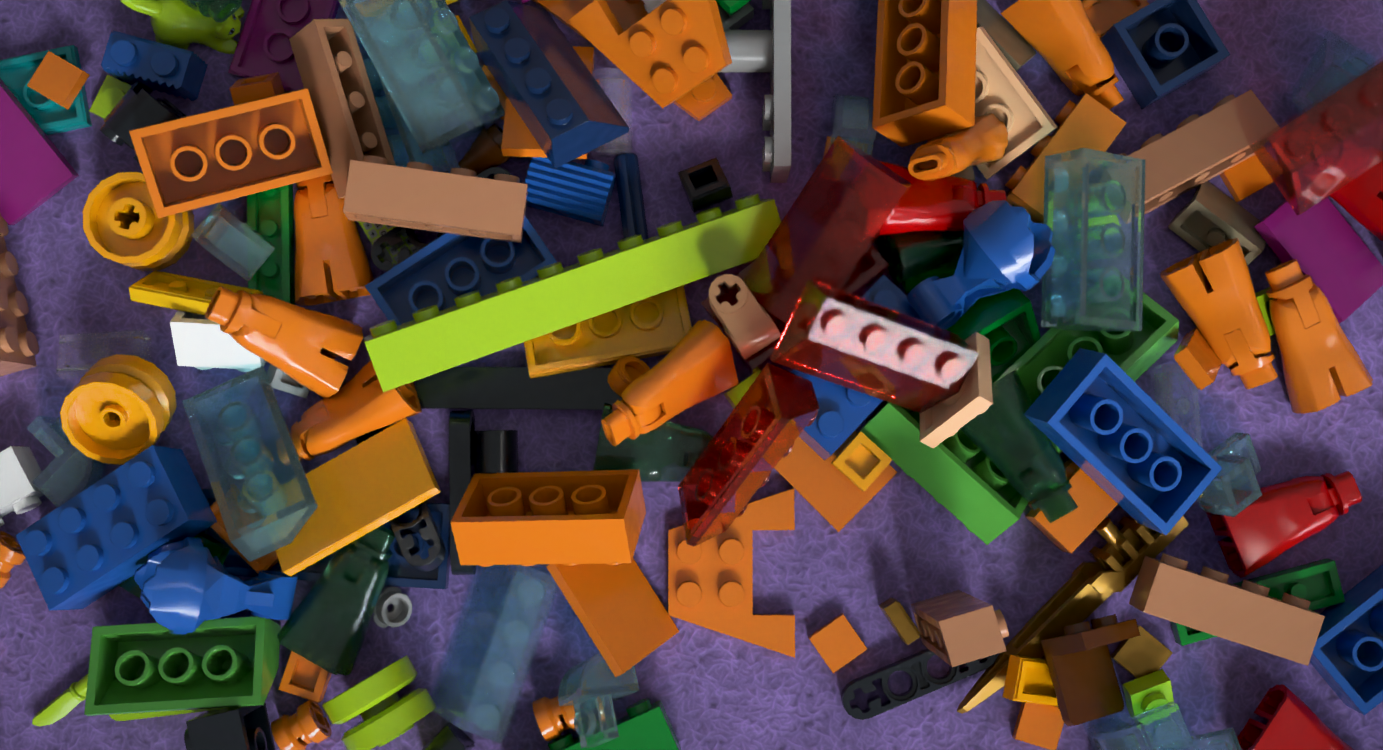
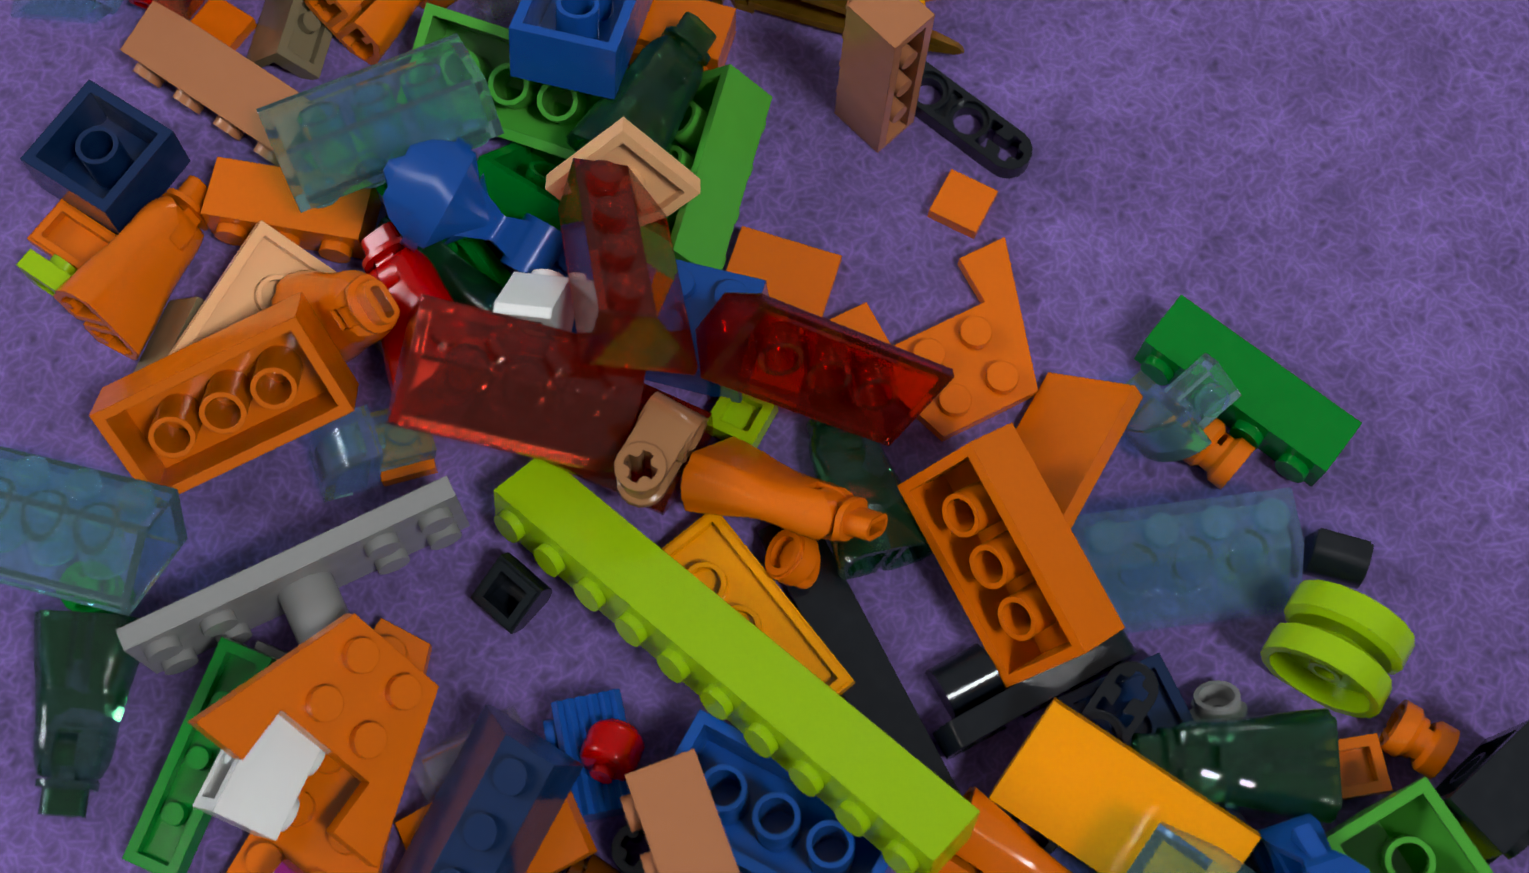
camera: 125 degrees left, 15 degrees down
dark blue axle [614,153,648,240] -> none
light orange plate [831,431,893,492] -> none
pearl gold tile [879,598,920,645] -> none
none -> white slope [493,269,577,361]
none -> red piece [580,719,645,784]

